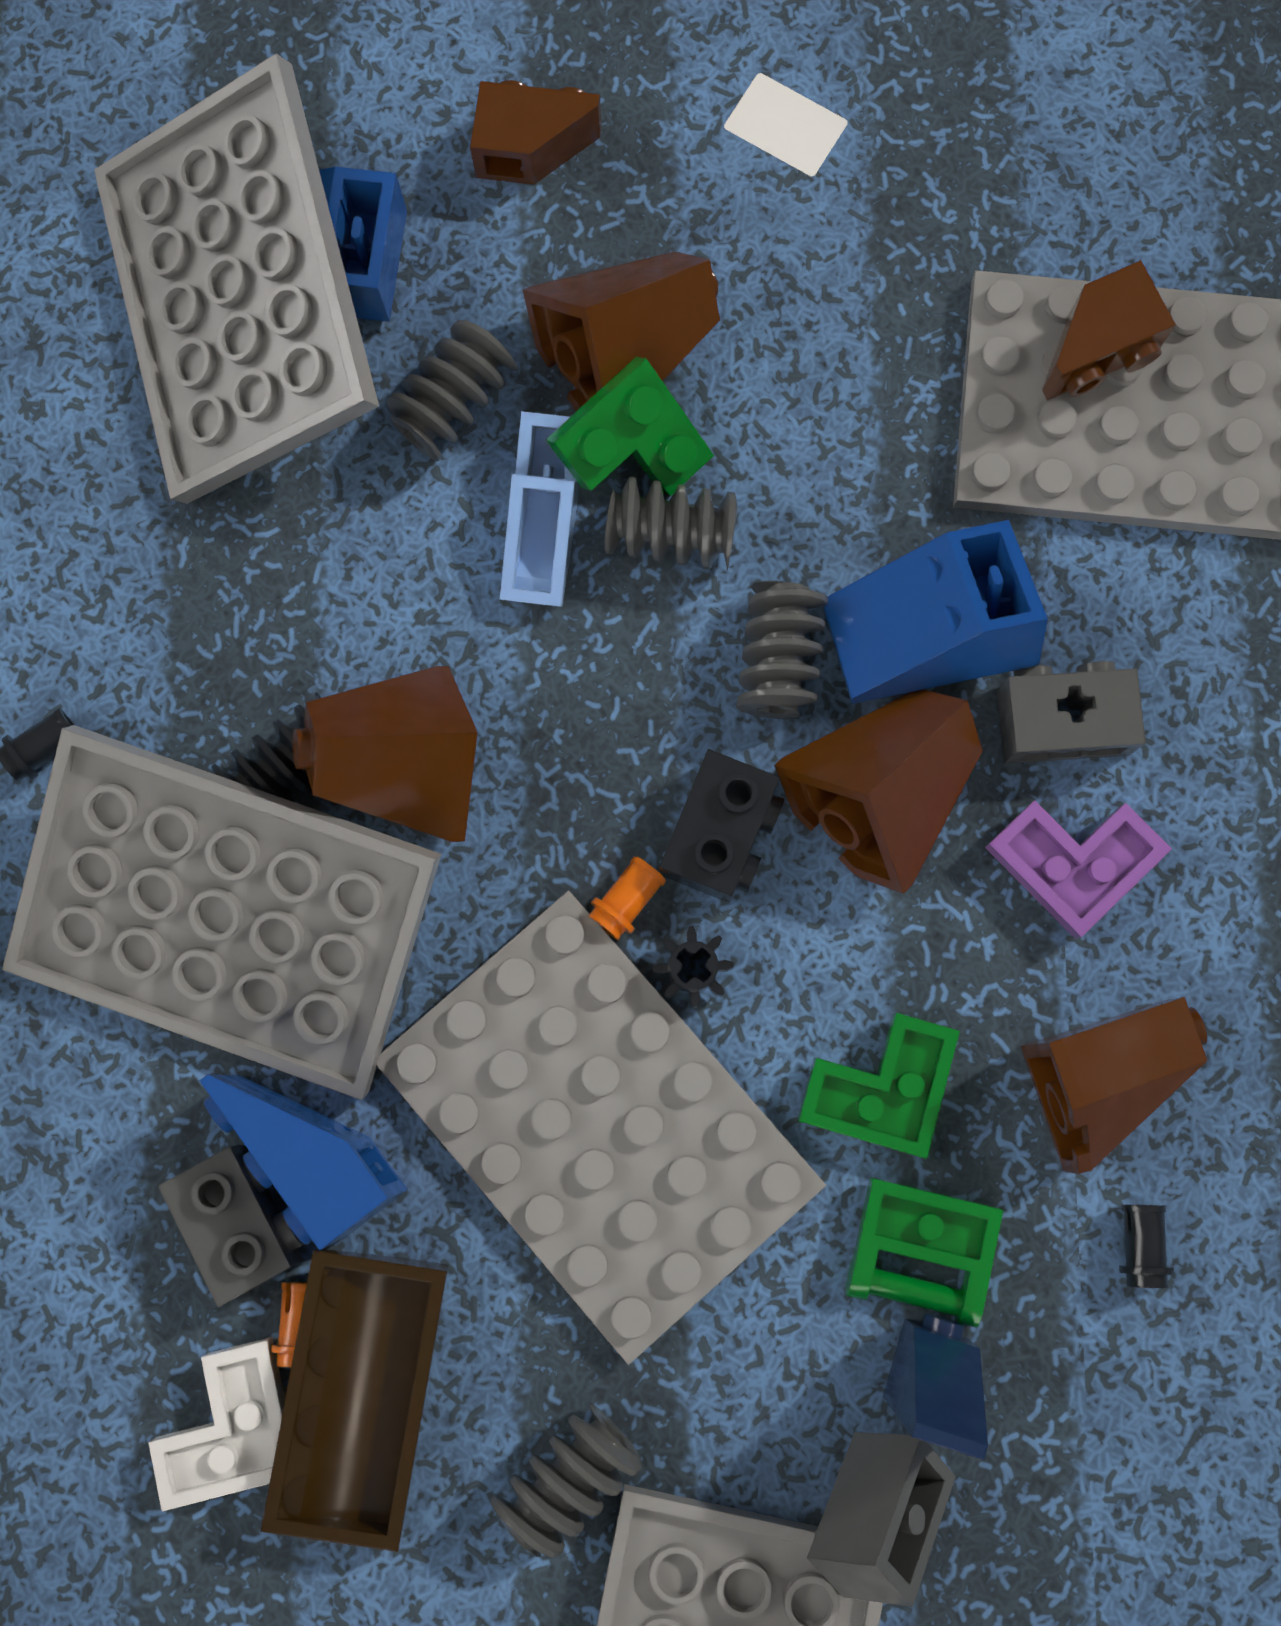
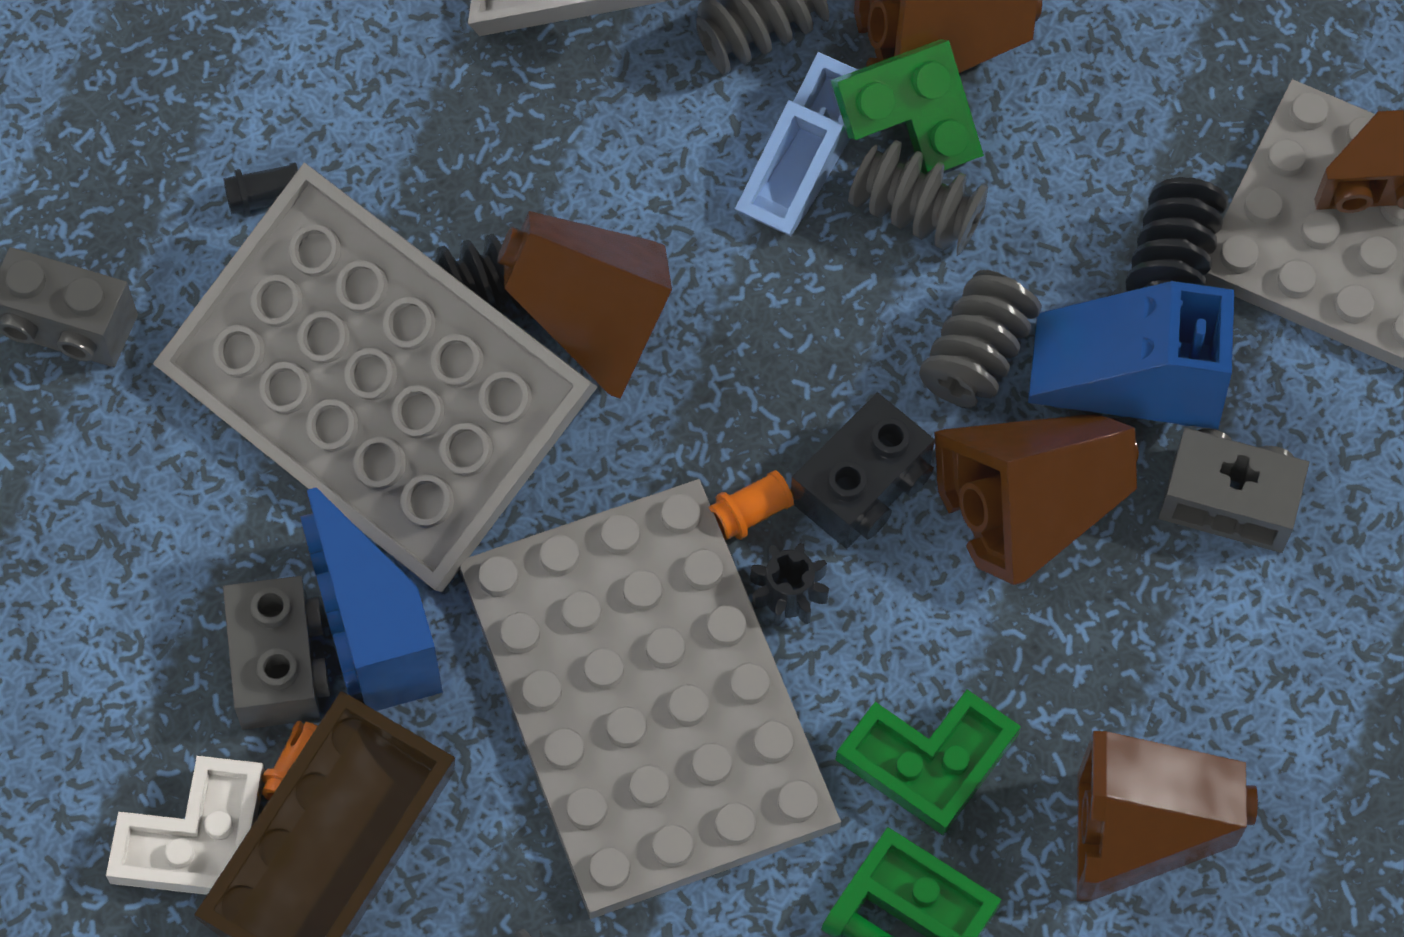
camera: 15 degrees right, 15 degrees down
medium lavender plate [985,800,1172,939] -> none
none -> black piece [1126,177,1228,292]

